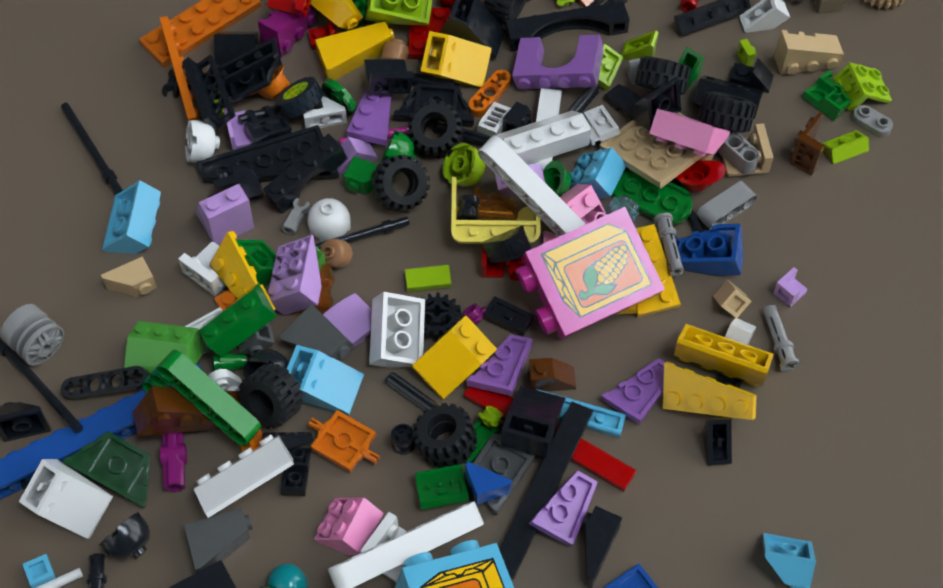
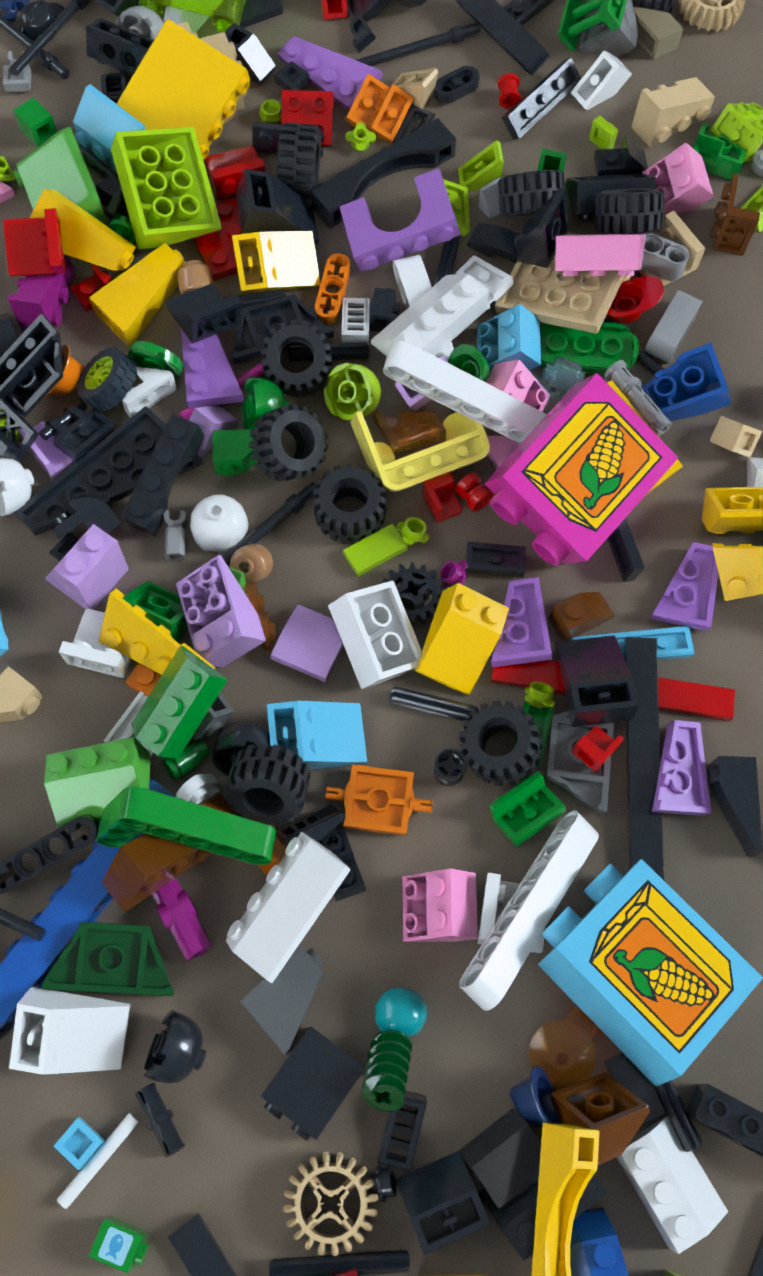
camera: 25 degrees left, 10 degrees up
dark grey slope [279,304,354,361] -> none
black wheel [457,194,479,220] -> none
blue slope [465,461,512,505] -> none
black slope [482,225,532,263] -> none
none -> black tyre [313,464,386,544]
none -> lime plate [396,517,429,545]
none -> red panel [571,726,624,773]
none -> black tile [607,518,645,582]
none -> bright pink slope [642,142,714,215]

